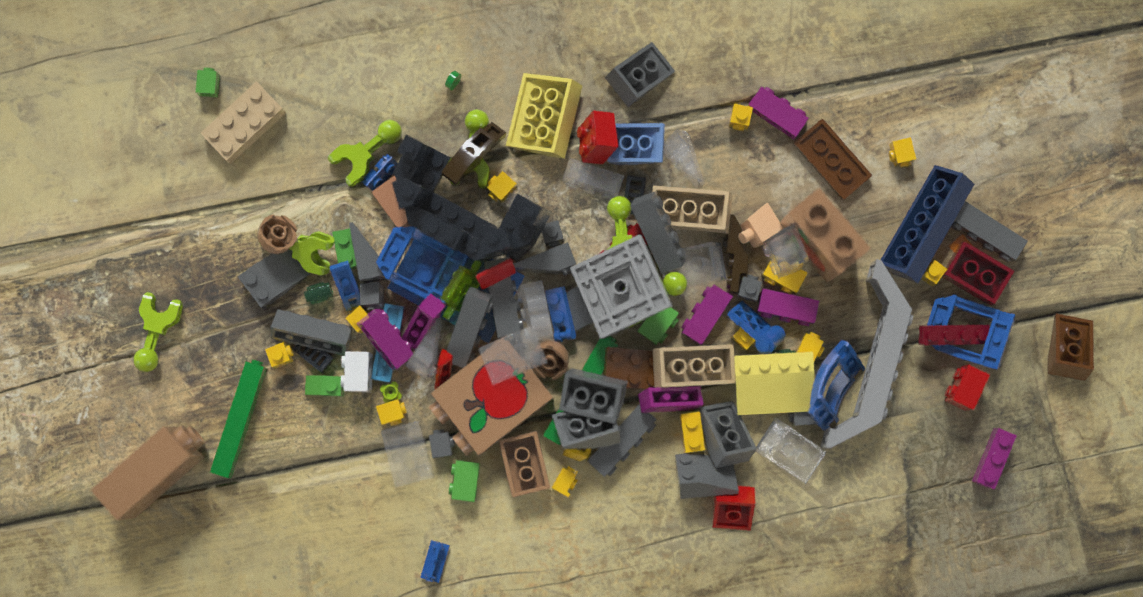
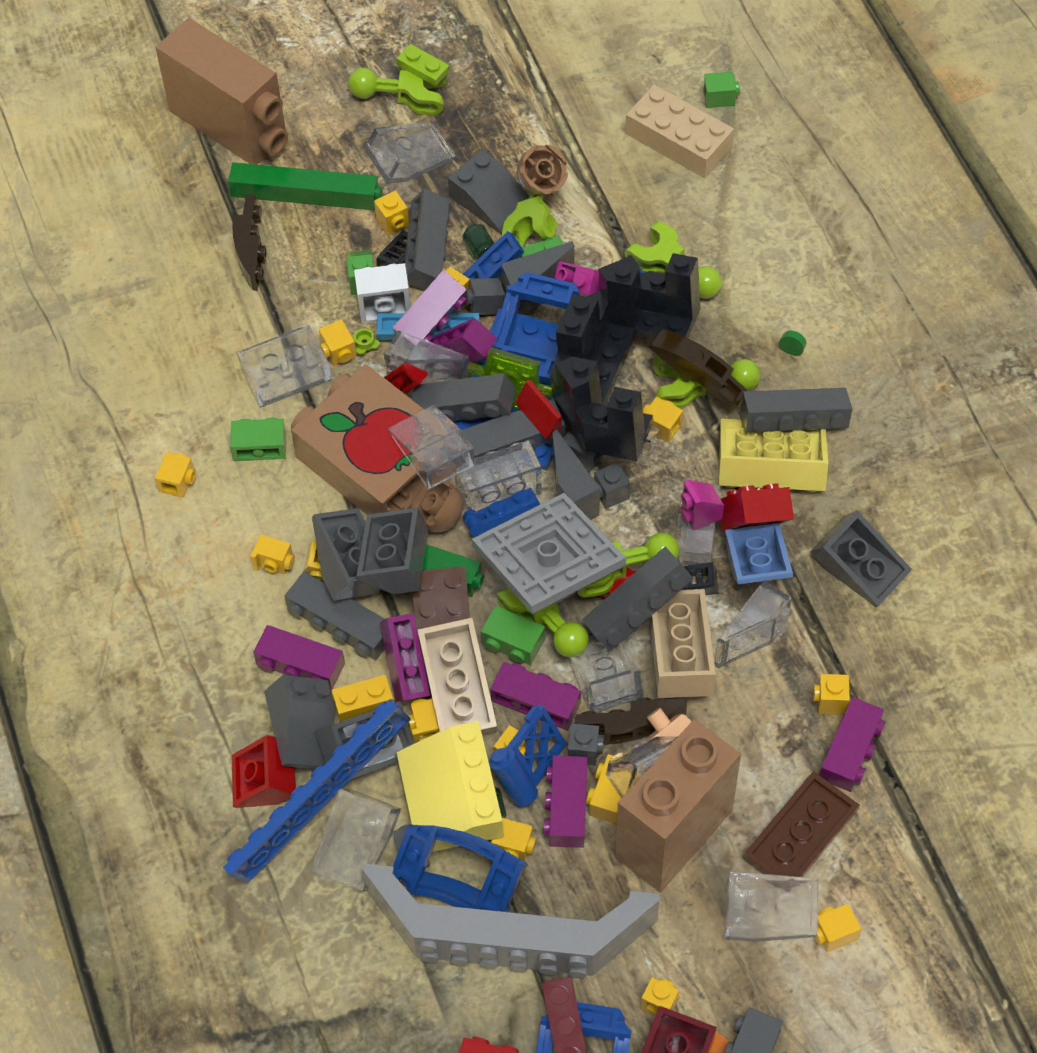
camera: 80 degrees right, 25 degrees down
blue hinge [420,540,450,583] -> none
dark grey brick [429,429,455,458] -> none
medium nougat brick [499,431,551,497] -> none
dark blue brick [880,165,975,283] -> none
none -> yellow brick [155,452,196,498]
none -> blue plate [223,699,411,884]
none -> dark brown slope [232,195,266,291]
none -> magenta brick [253,625,345,691]
none -> clear slope [364,122,456,184]
none -> lime plate [396,44,449,87]
none -> yellow brick [408,698,440,743]
none -> dark pink slope [554,261,600,295]
none -> dark pink slope [680,480,724,531]
none -> clear slope [724,871,818,942]
none -> dark grey brick [740,388,852,432]

